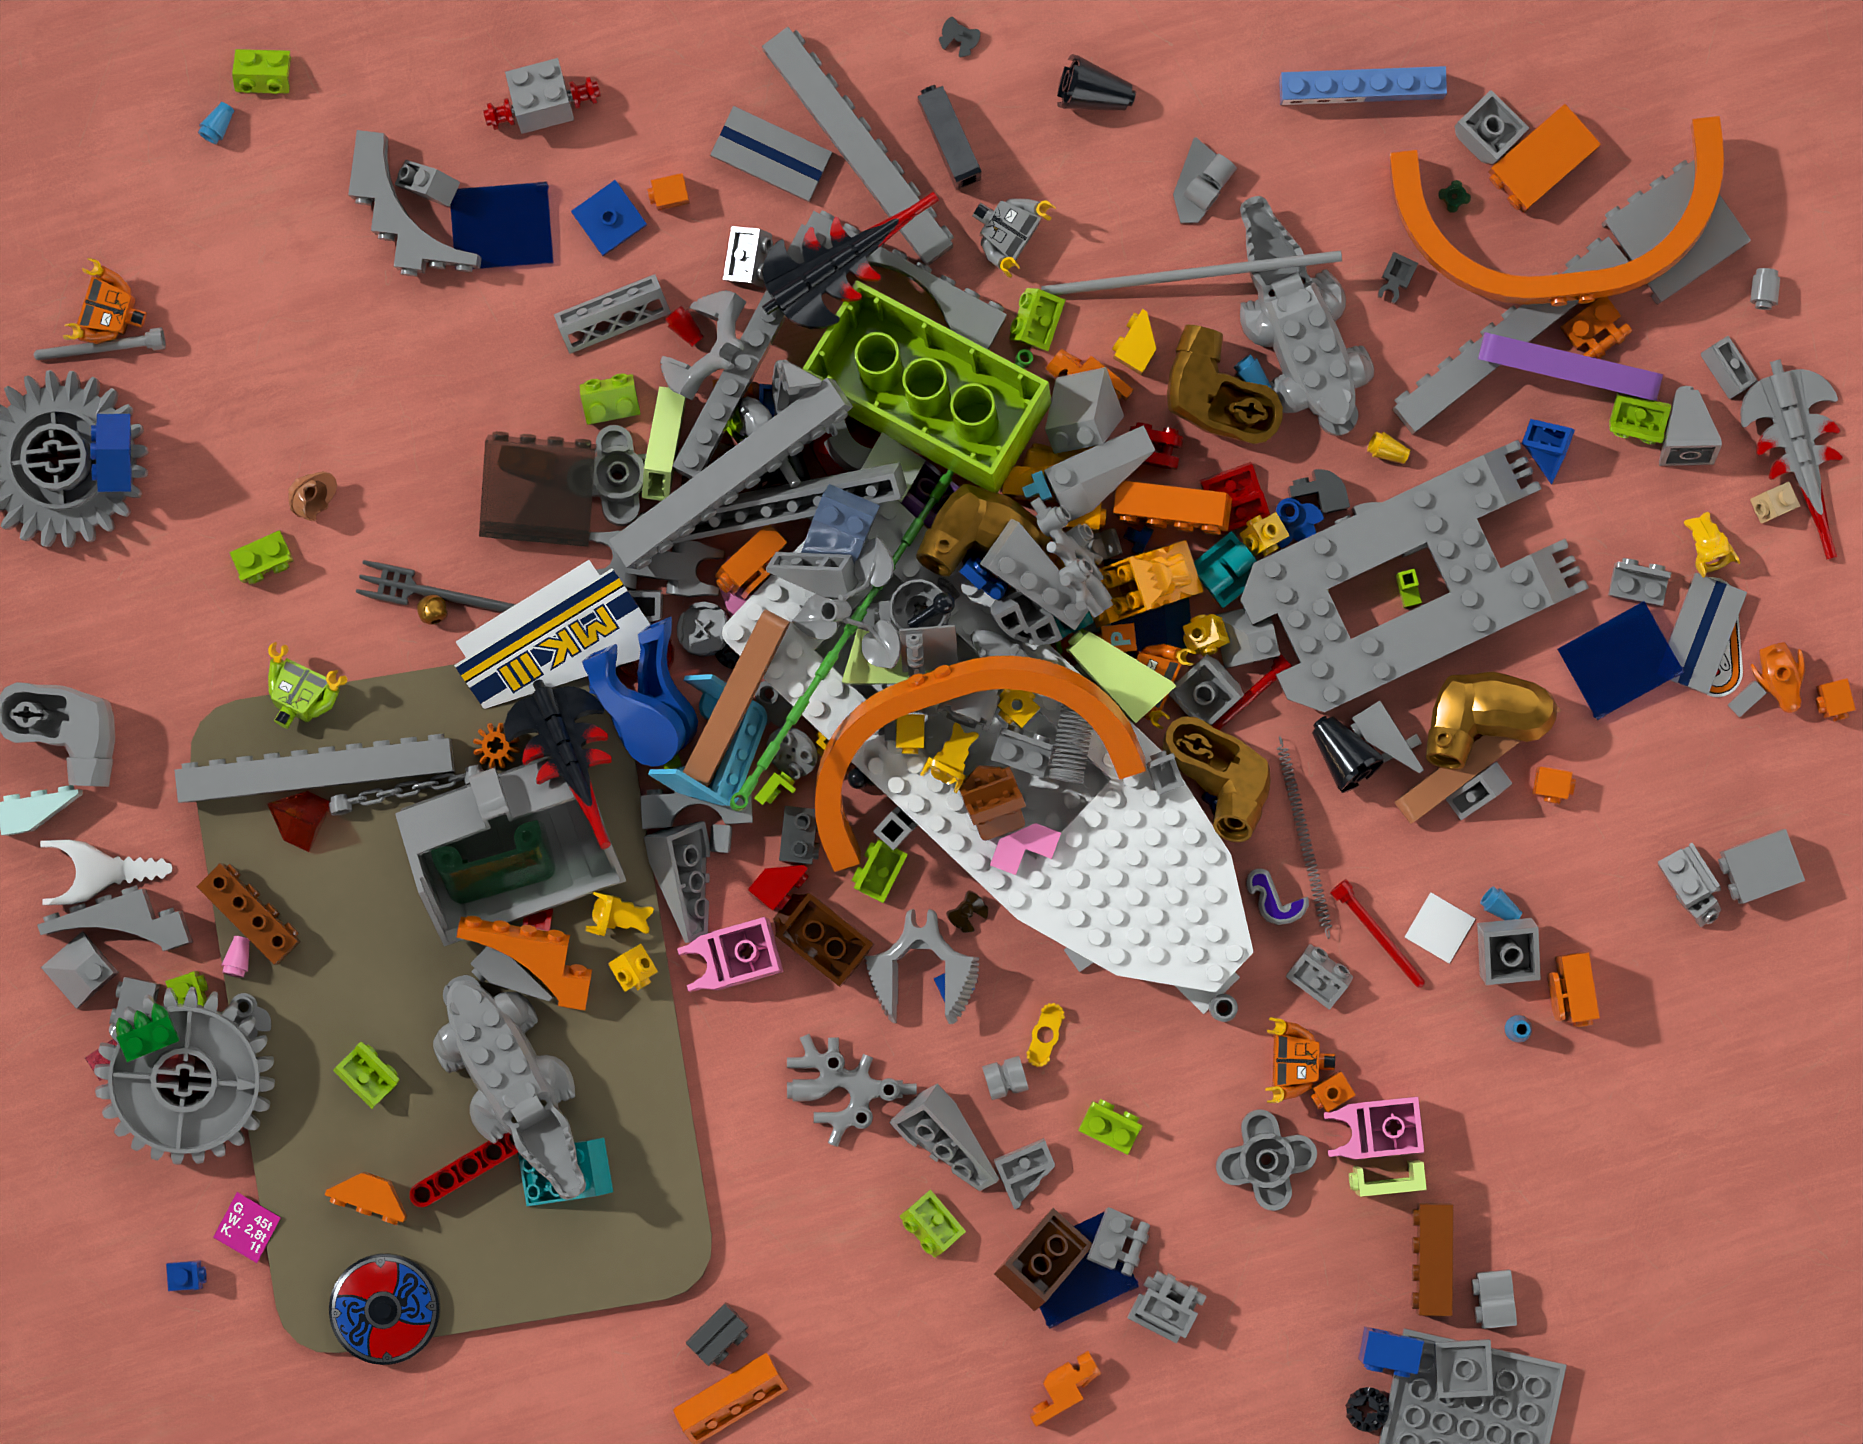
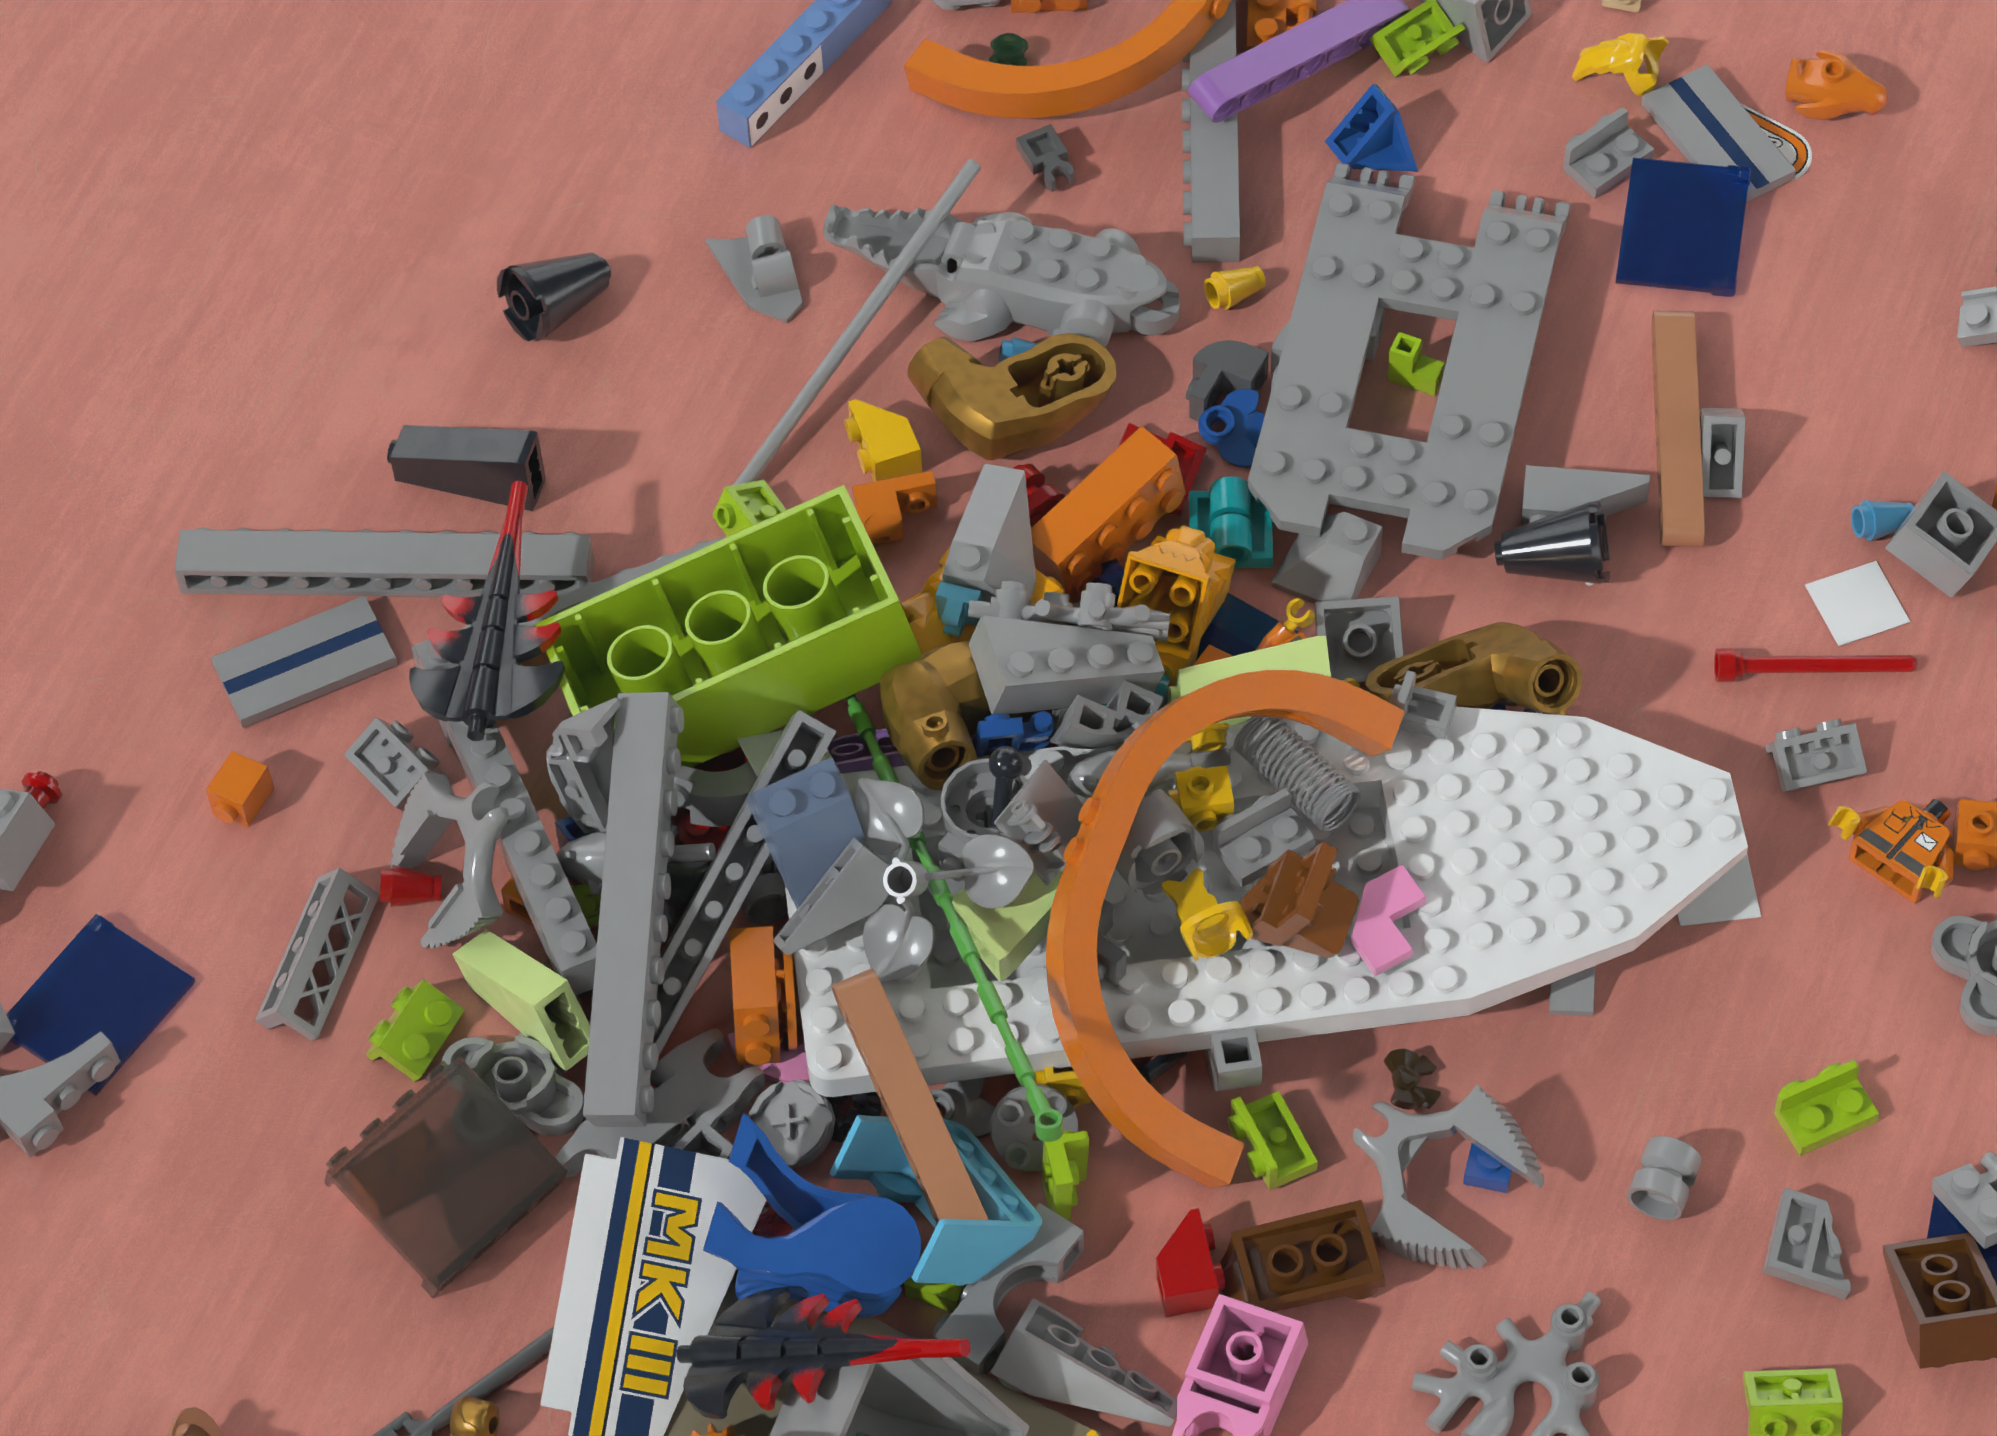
camera: 50 degrees left, 30 degrees down
blue plate [571,180,647,256] -> none
light grey slope [710,824,733,853] -> none
dark grey brick [779,806,820,864] -> none
light grey wedge [889,1083,999,1191] -> none
yellow brick [896,714,925,754] -> none
dark grey piece [939,17,981,57] -> none
light grey torso [972,199,1056,278] -> none
yellow piece [1026,1003,1065,1067] -> none
light grey slope [1045,367,1124,454] -> none
yellow brick [1183,614,1230,656] -> none
light grey brick [1209,994,1238,1022] -> none
red piece [1211,654,1292,730] -> none
yellow brick [1239,512,1290,556] -> none
animal [1246,869,1309,925] -> none
light grey piece [1276,736,1332,939] -> none
pearl gold piece [1426,672,1557,770] -> none
orange brick [1532,766,1576,804] -> none
light grey piece [1728,681,1767,717] -> none
orange brick [1815,678,1856,721] -> none

